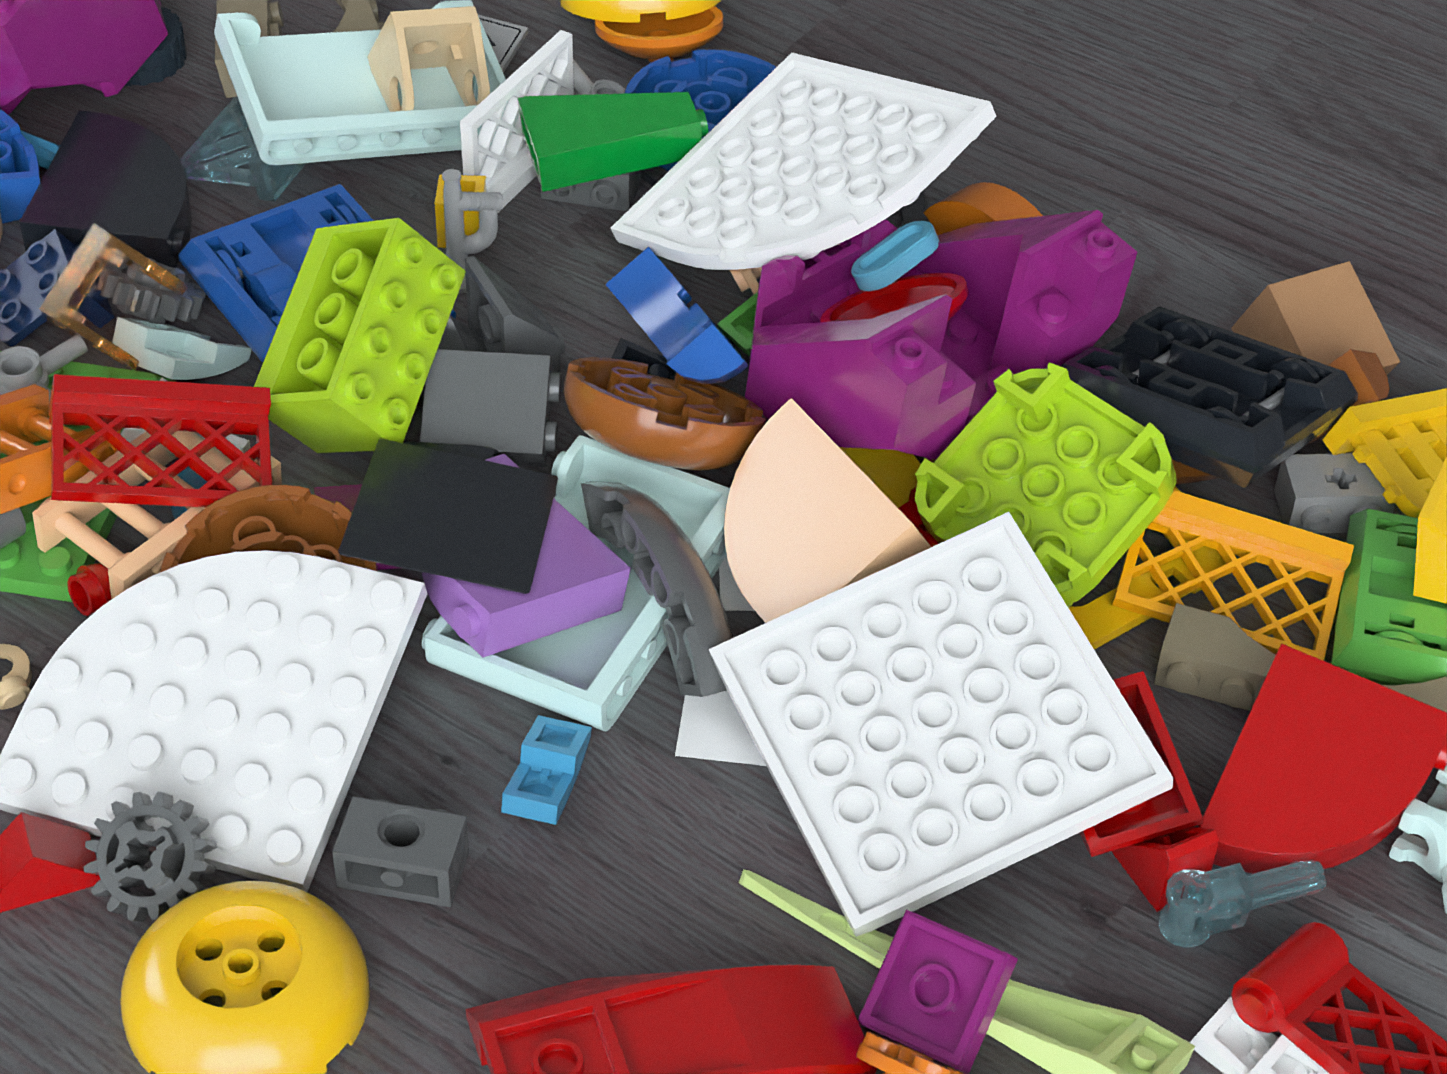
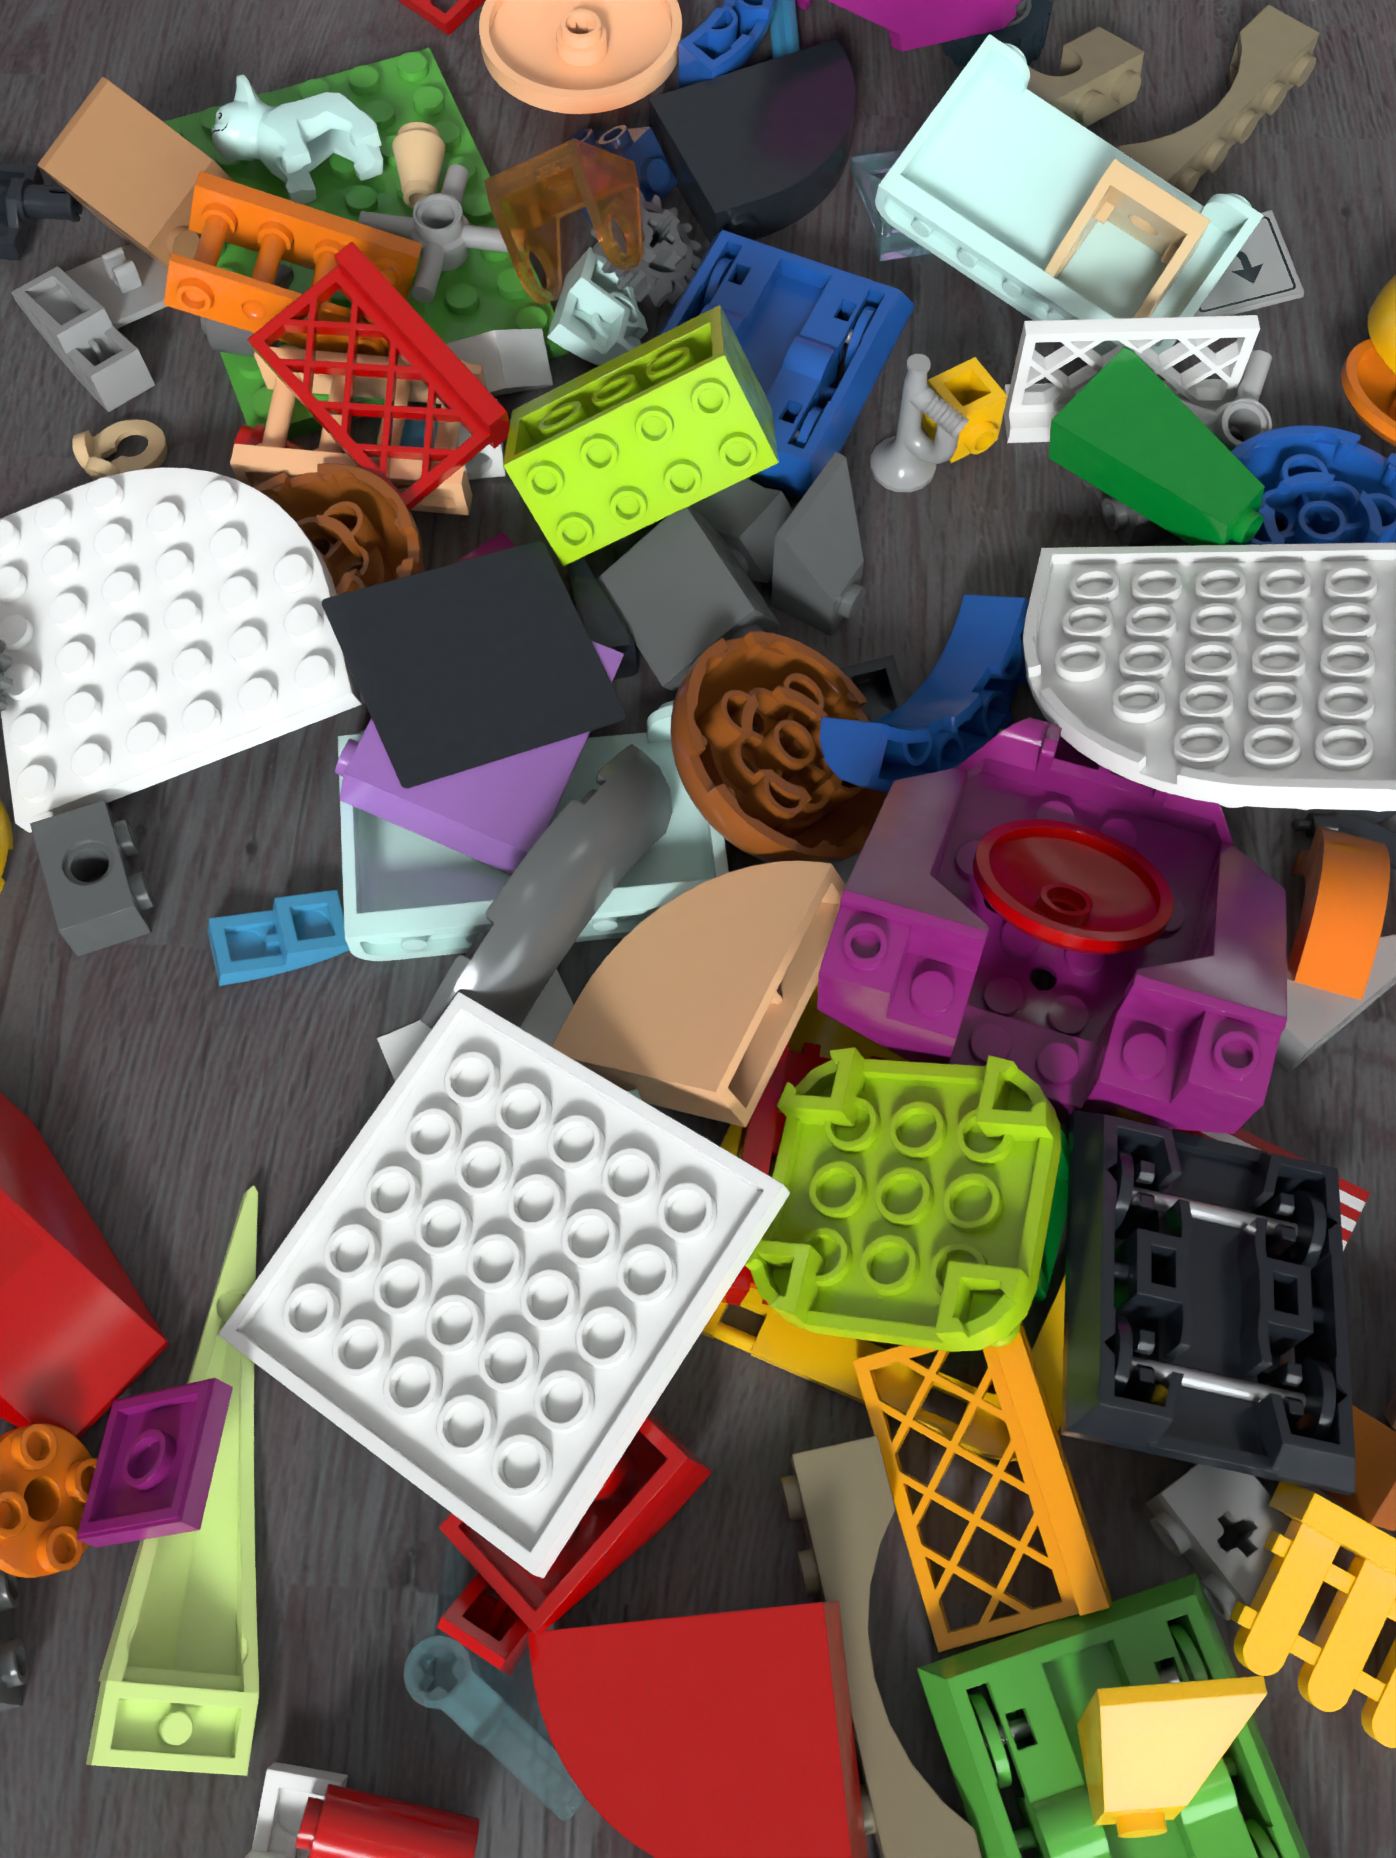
camera: 60 degrees right, 20 degrees up
medium azure tile [851,221,939,291] -> none

